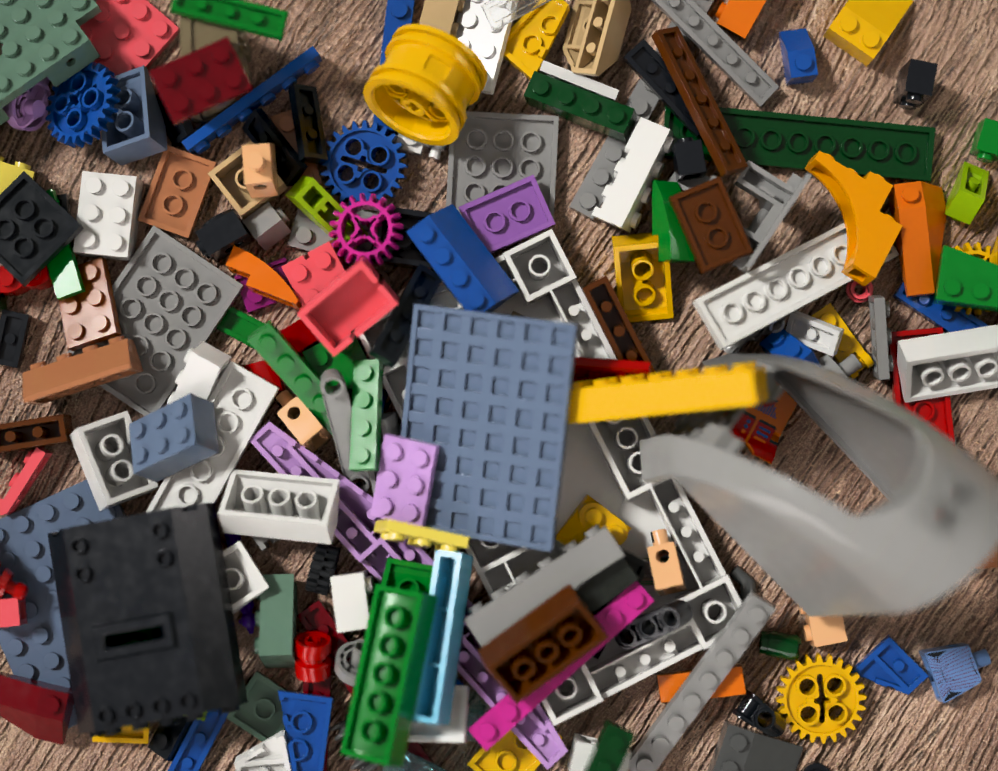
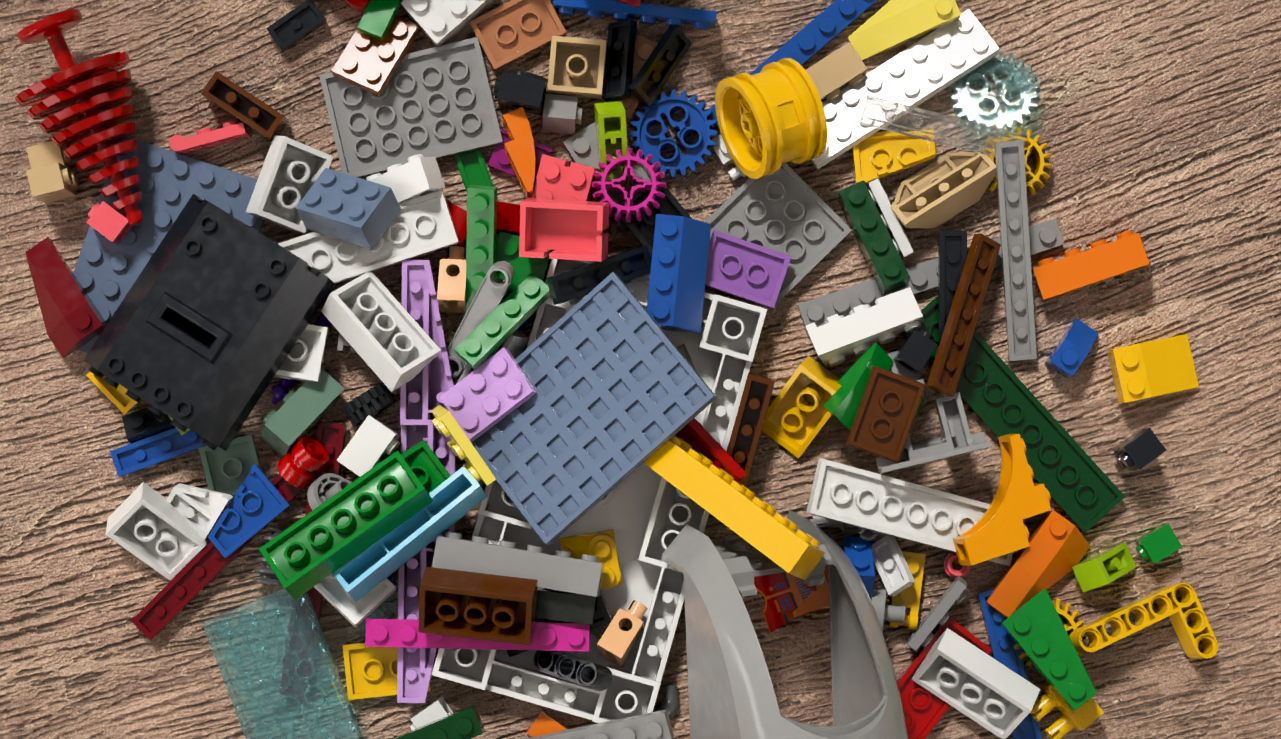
camera: 40 degrees right, 0 degrees up
nougat slope [22,336,143,405] -> none
light nougat torso [242,143,279,198] -> none

